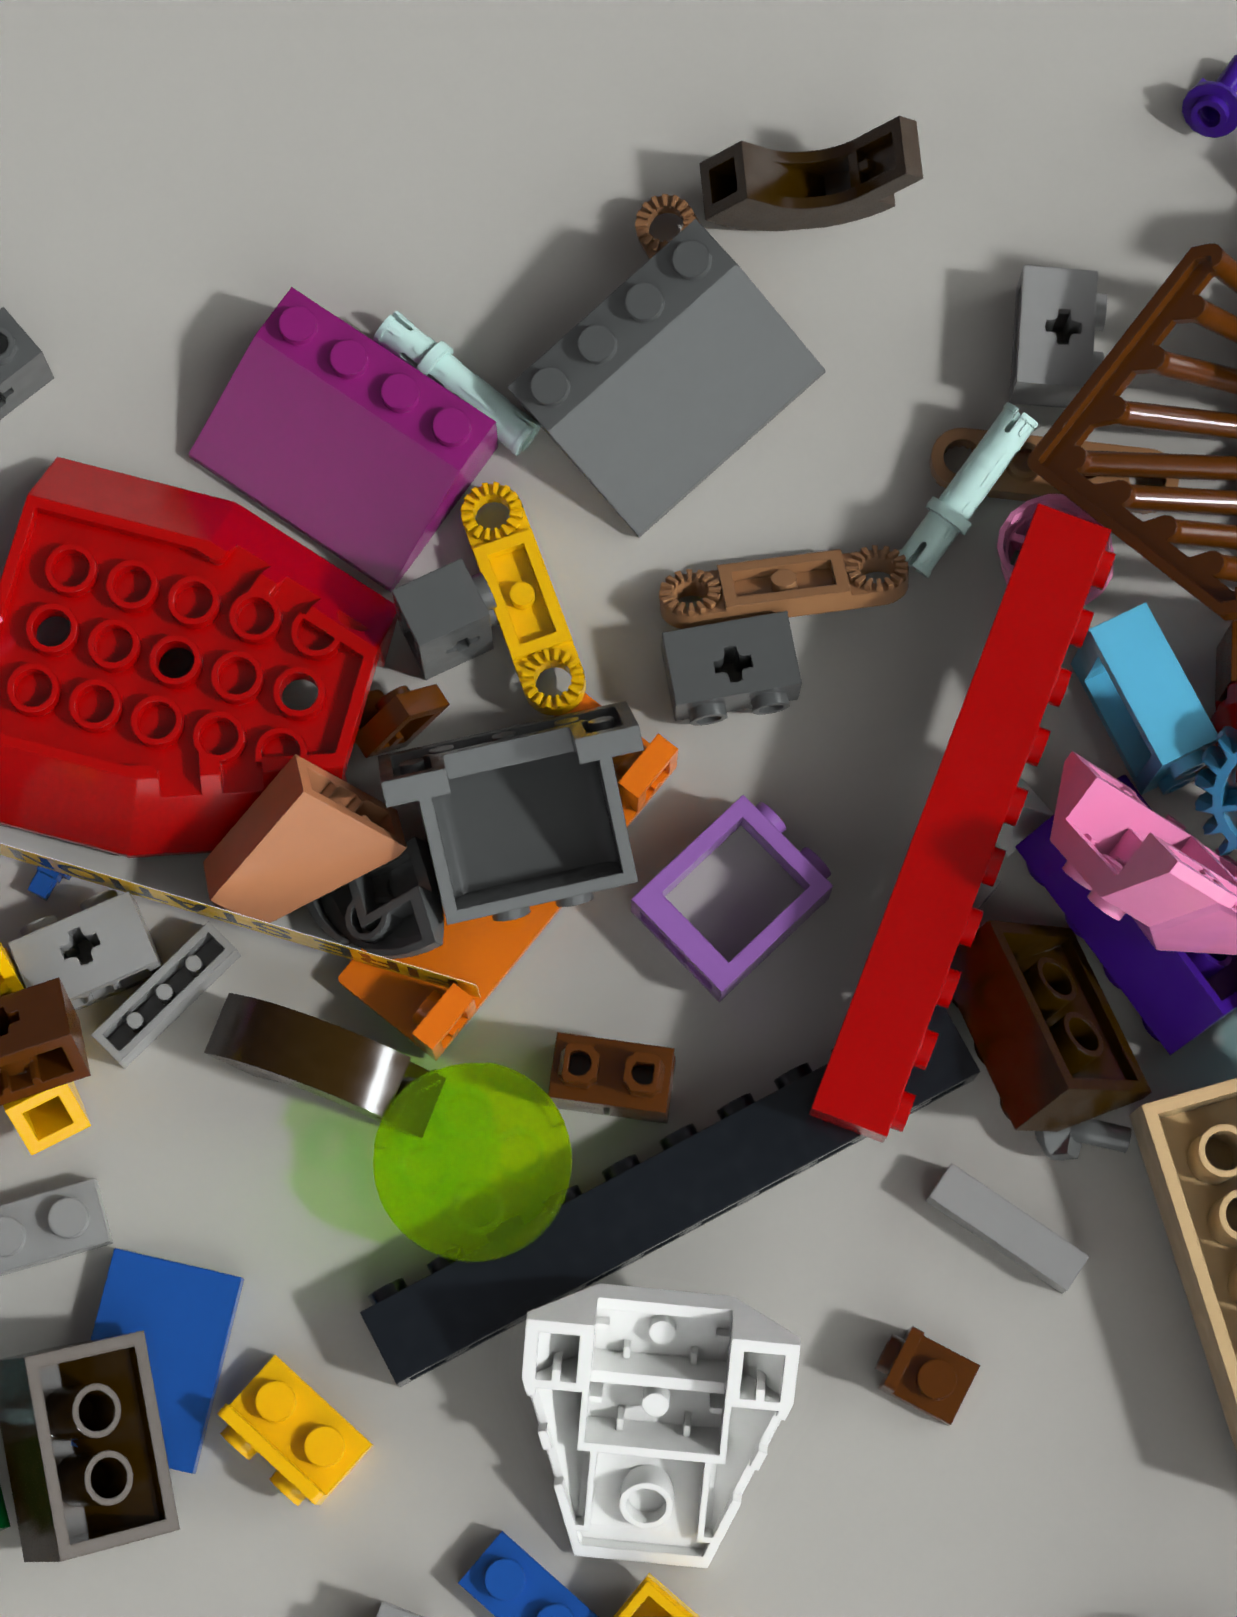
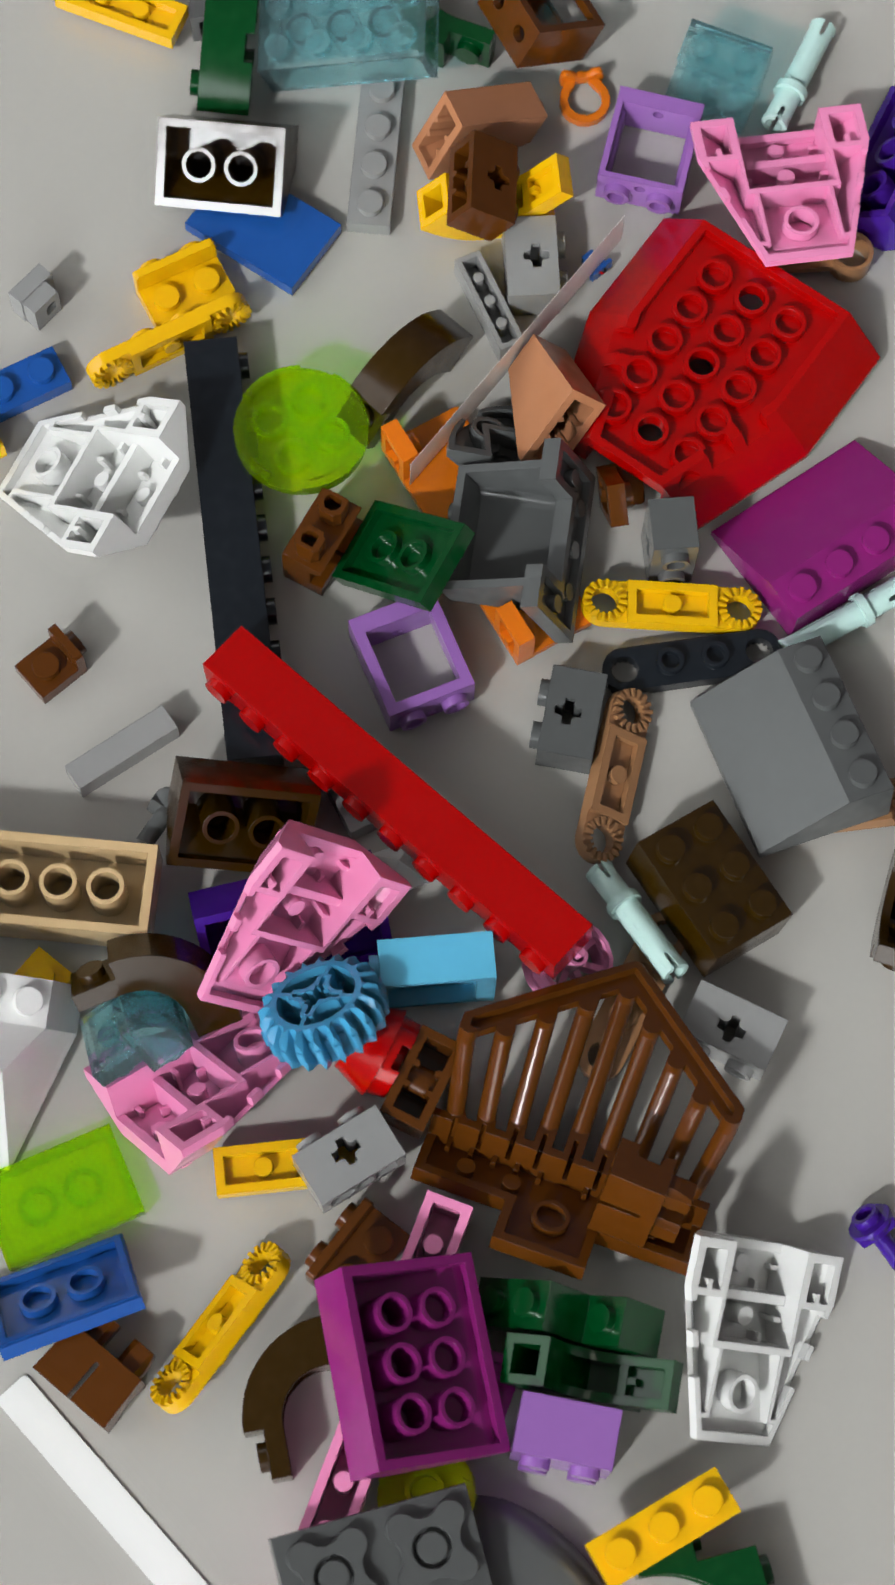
camera: 110 degrees right, 5 degrees down
none -> yellow plate [86,292,252,389]
none -> dark green plate [331,500,475,612]
none -> black plate [601,629,782,693]
none -> dark brown brick [626,800,793,977]

